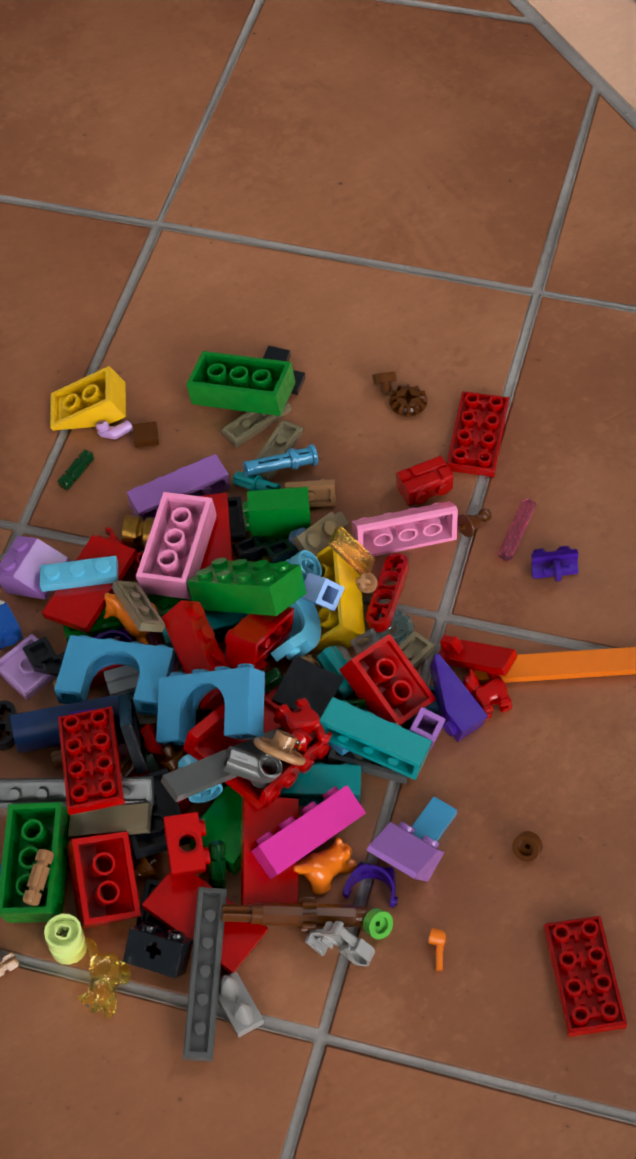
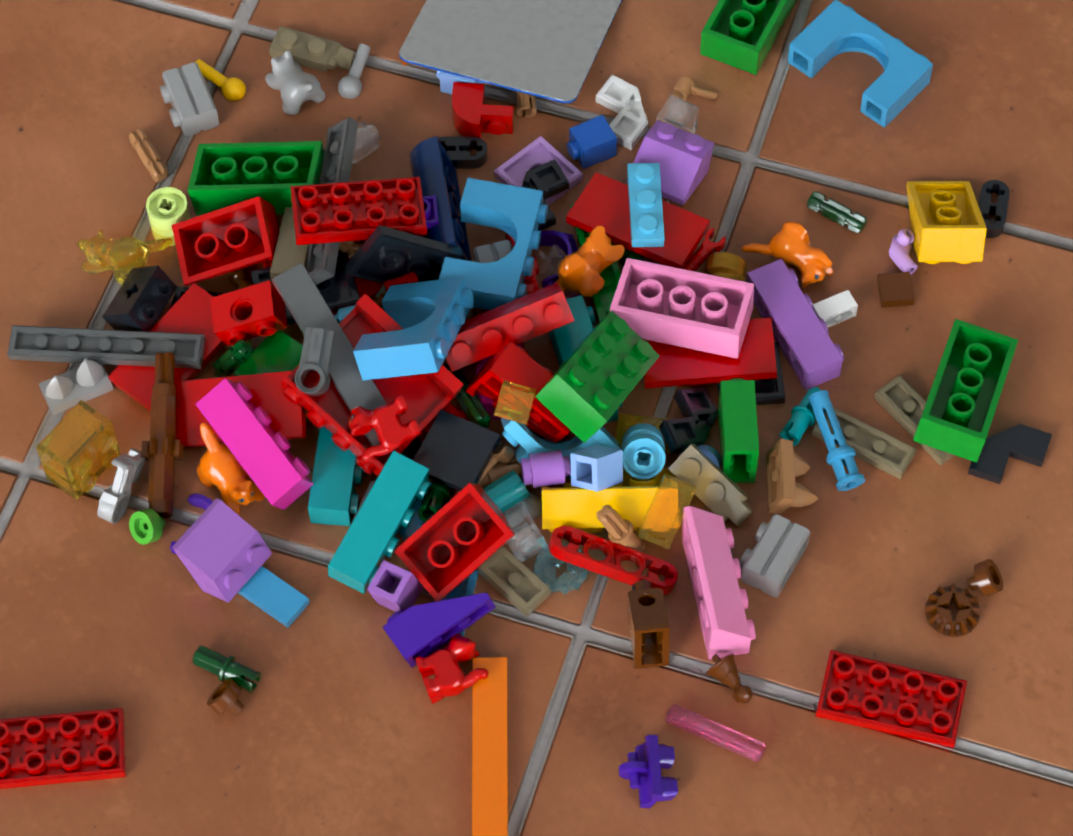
camera: 90 degrees right, 5 degrees up
medium nougat axle [23,849,54,906] -> none
dark tan tile [112,581,165,632] -> none
medium nougat piece [253,729,306,766] -> none
red brick [396,456,454,506] -> none
orange hand [428,928,446,971] -> none
red hinge [439,635,518,676] -> none
none -> clear yellow piece [36,400,121,500]
none -> dark green axle [192,646,261,693]
none -> clear yellow tile [494,380,536,425]
none -> medium lavender brick [521,450,571,488]
none -> reddish brown torso [627,580,670,669]
none -> light grey brick [740,514,811,598]
none -> orange animal [742,221,834,288]
none -> white piece [813,290,858,327]
none -> black beam [978,180,1010,238]

